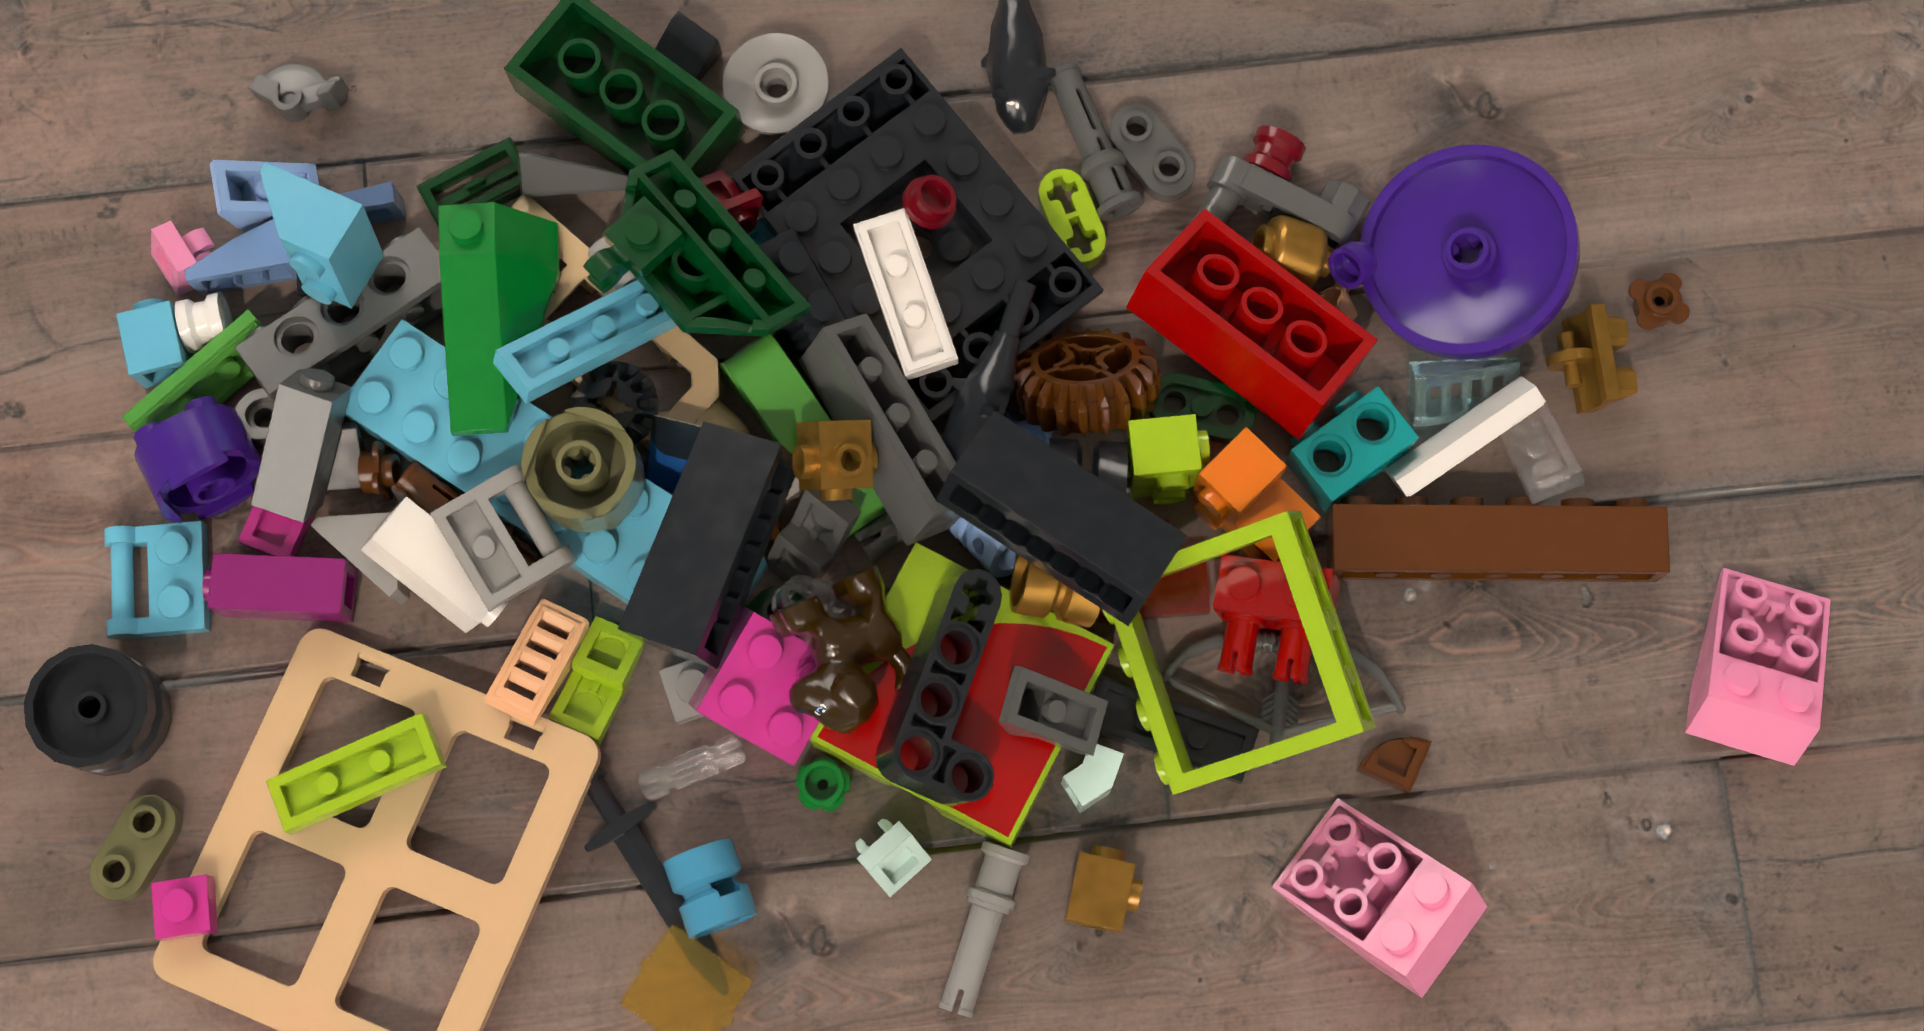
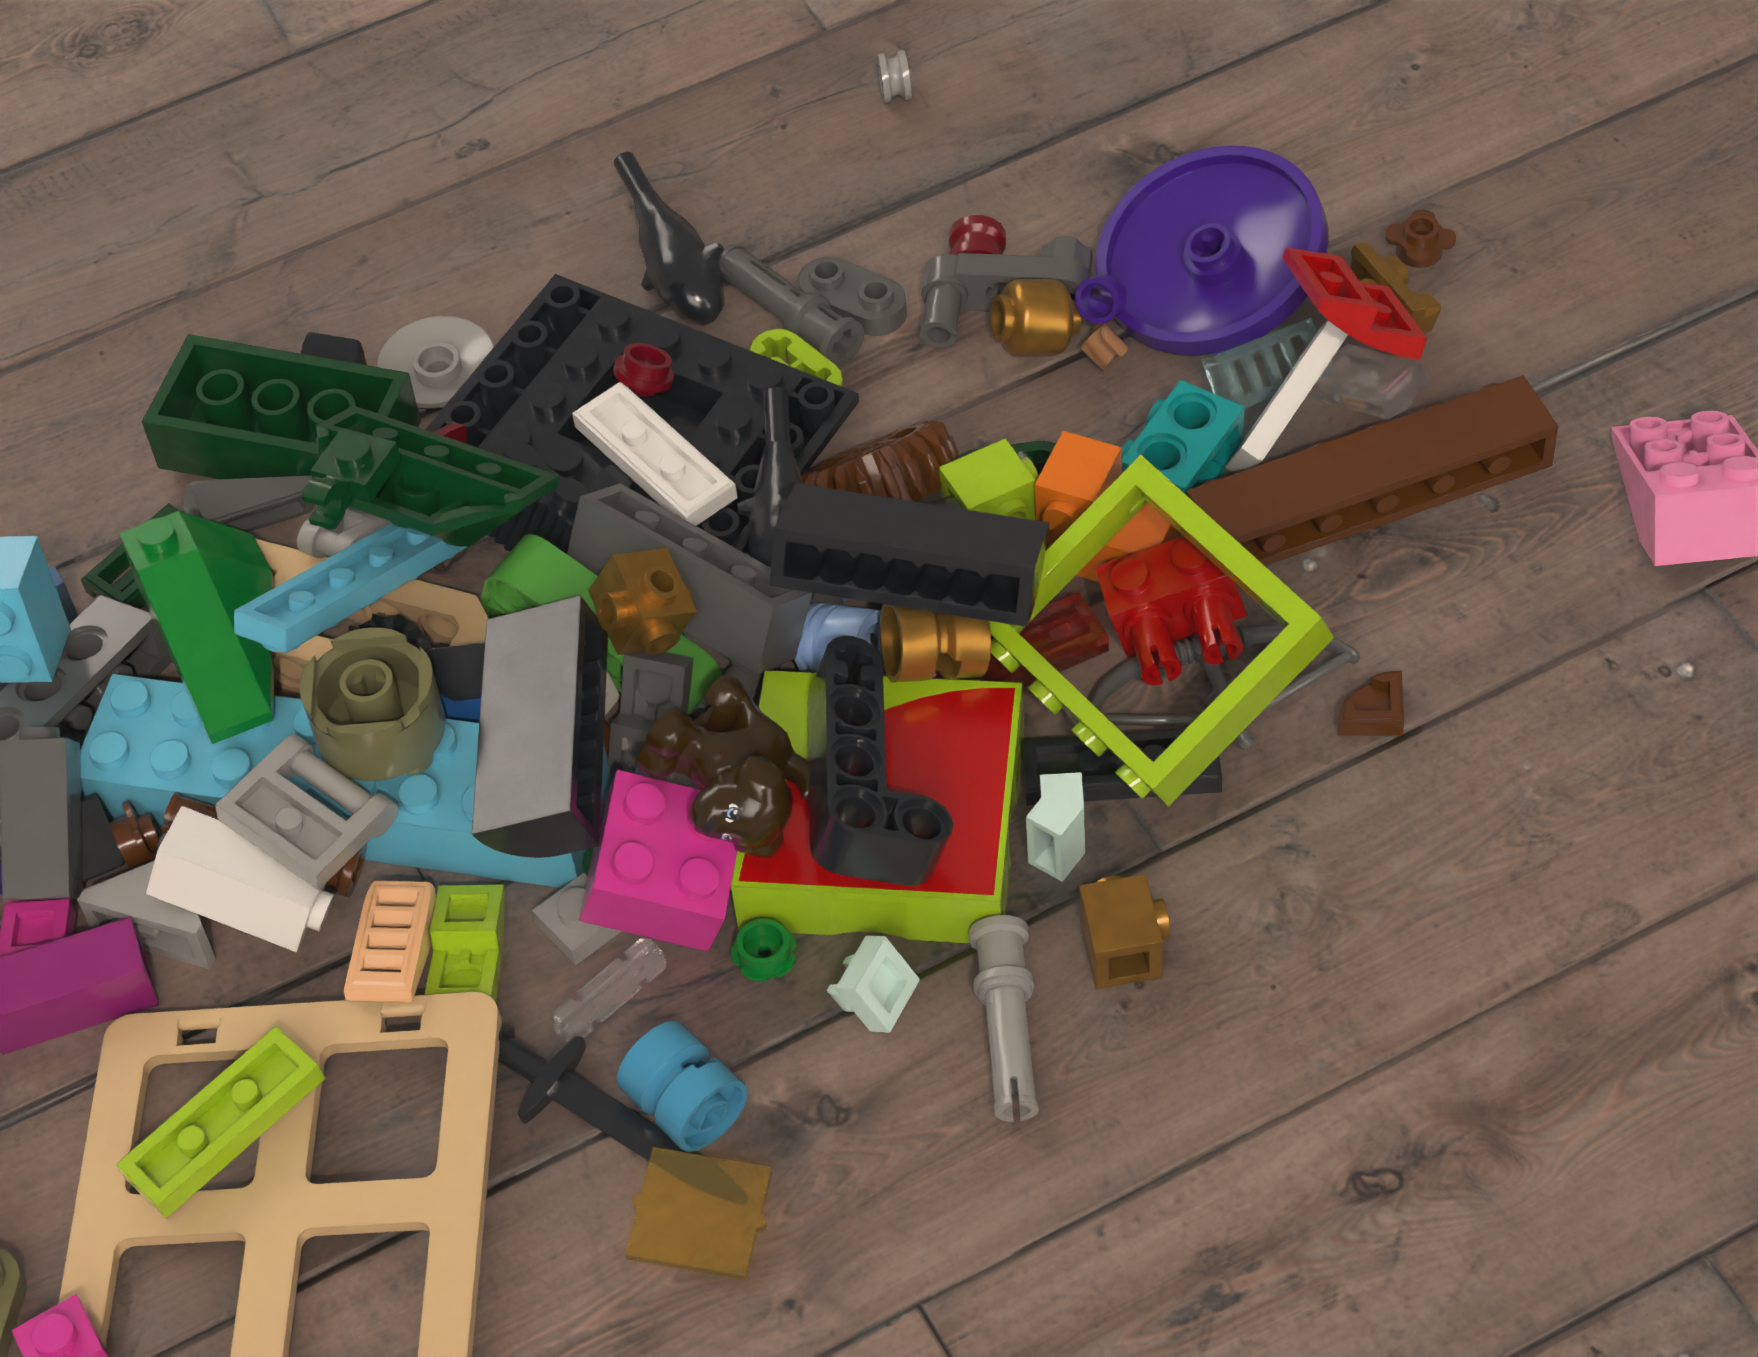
camera: 20 degrees left, 25 degrees down
dark grey slope [999,666,1108,756] -> none
red brick [1126,208,1378,440] -> none
bright pink slope [1272,798,1488,998] -> none
none -> red slope [1282,247,1427,360]

